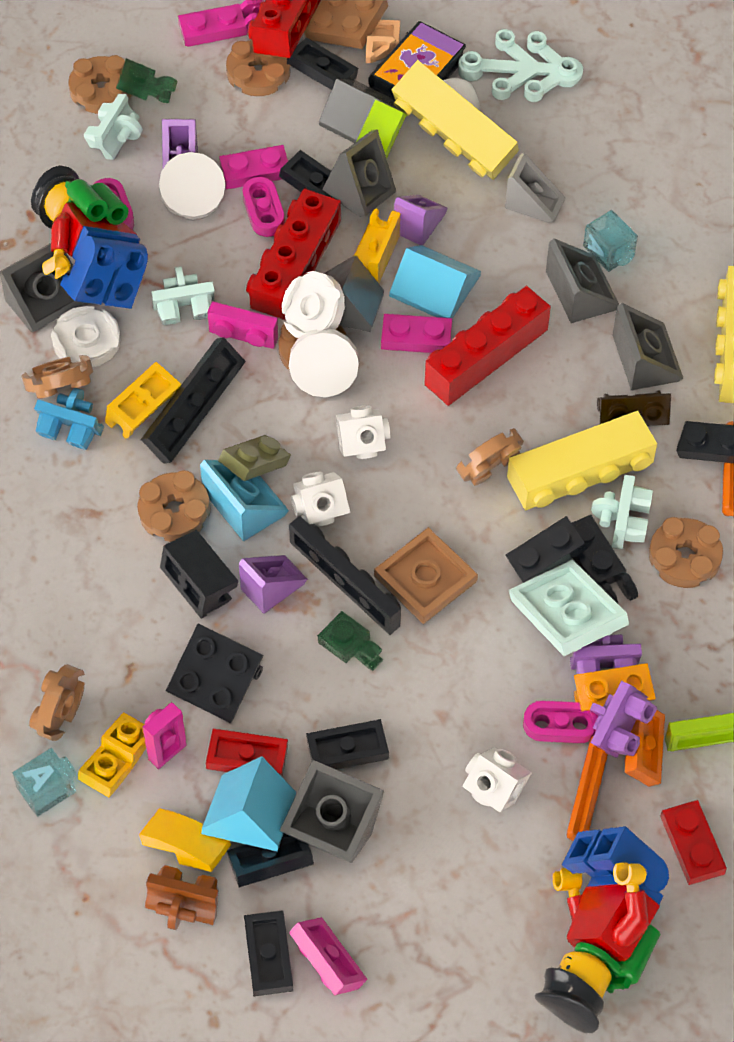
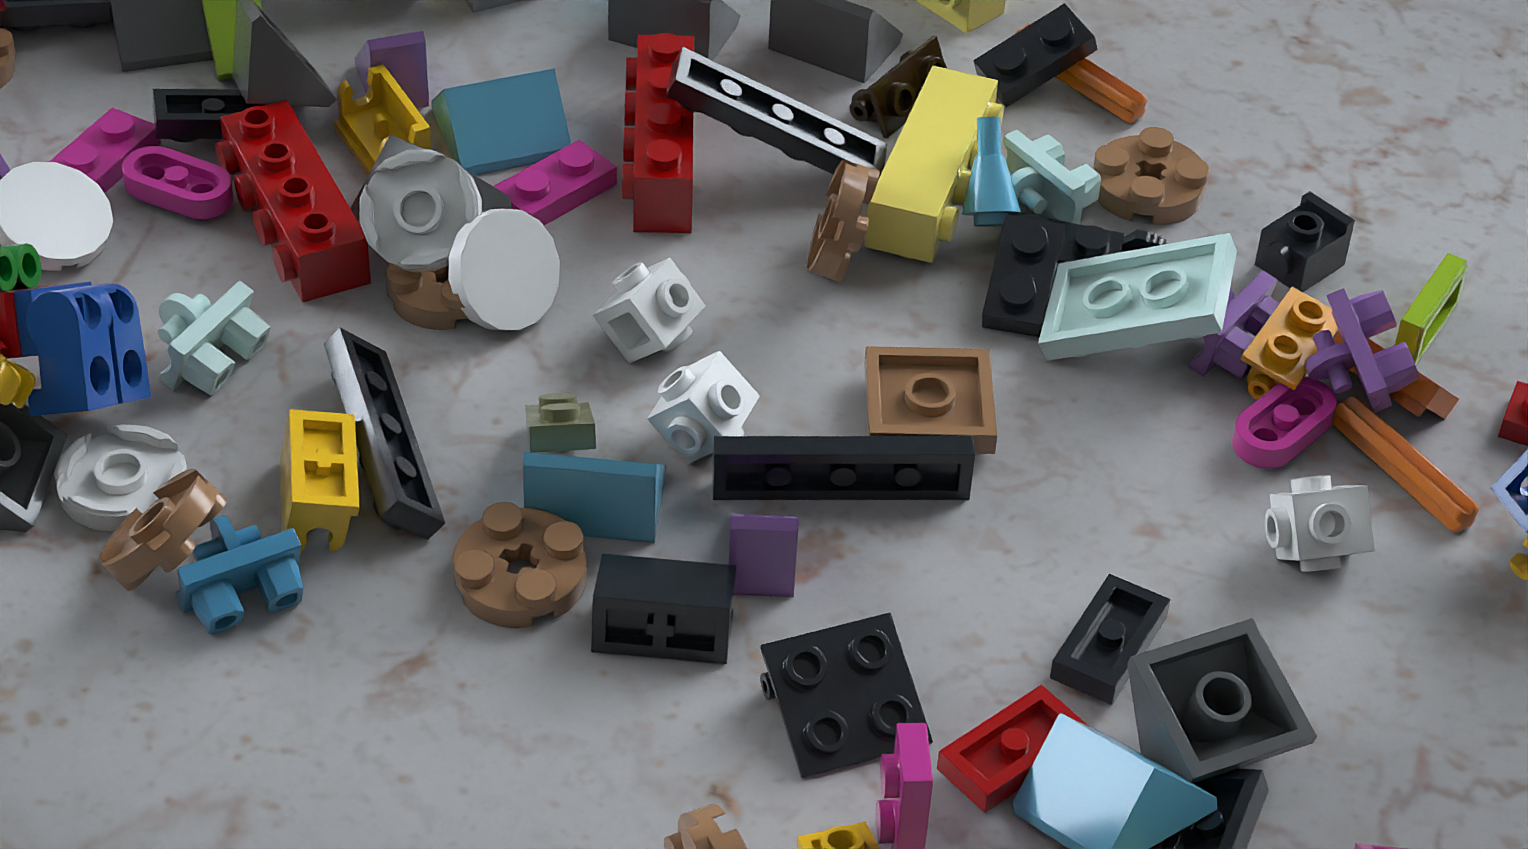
camera: 50 degrees left, 15 degrees down
dark pink plate [207,301,278,349] -> none
clear green plate [317,611,383,671] -> none
none -> black plate [666,47,887,180]
none -> medium azure cone [962,117,1021,227]
none -> black brick [1254,191,1355,292]

